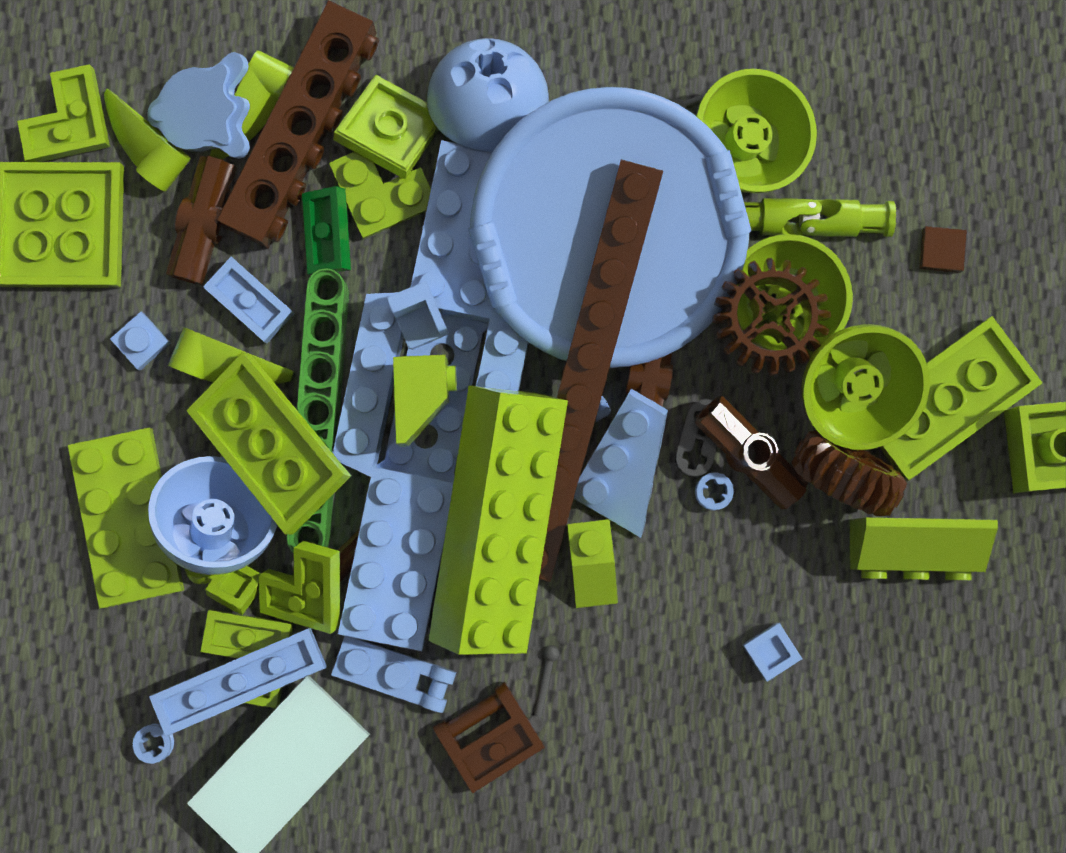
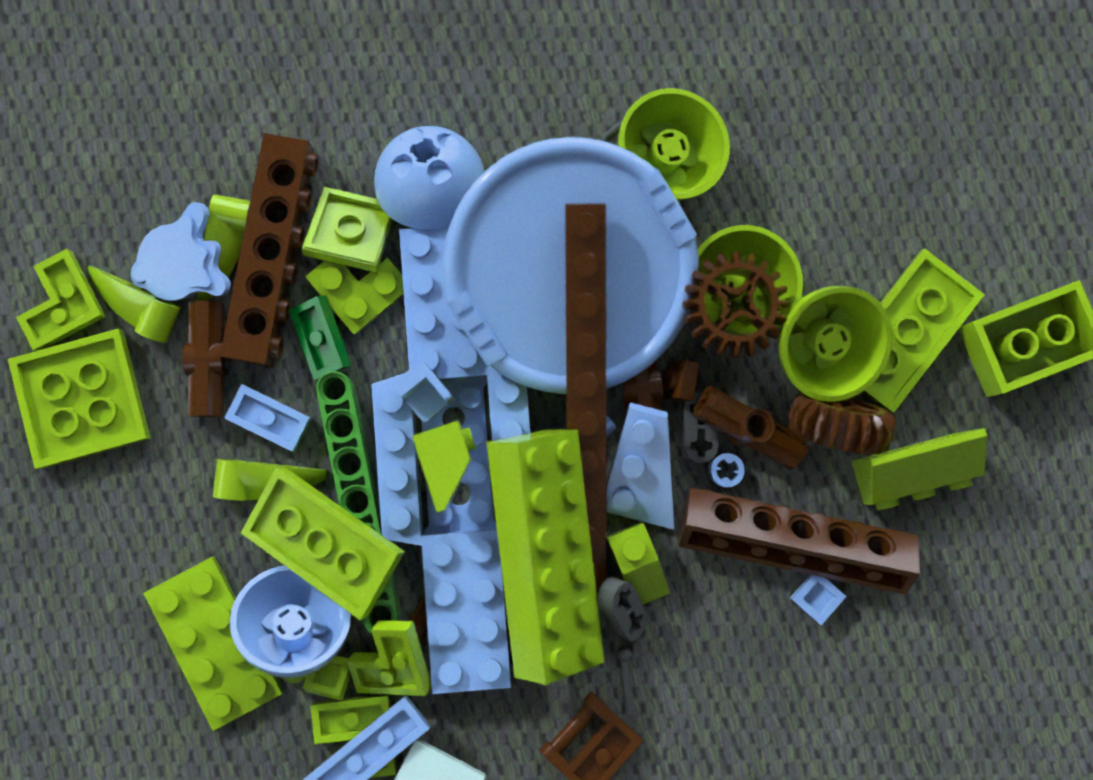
camera: 20 degrees left, 0 degrees up
light blue plate [110,311,171,370] -> none
light blue plate [331,636,457,713] -> none
lime piece [744,198,896,237] -> none
reddish brown tile [919,226,967,273] -> none
none -> dark grey beam [598,577,647,641]
none -> reddish brown plate [662,360,699,401]
none -> reddish brown brick [678,488,920,595]

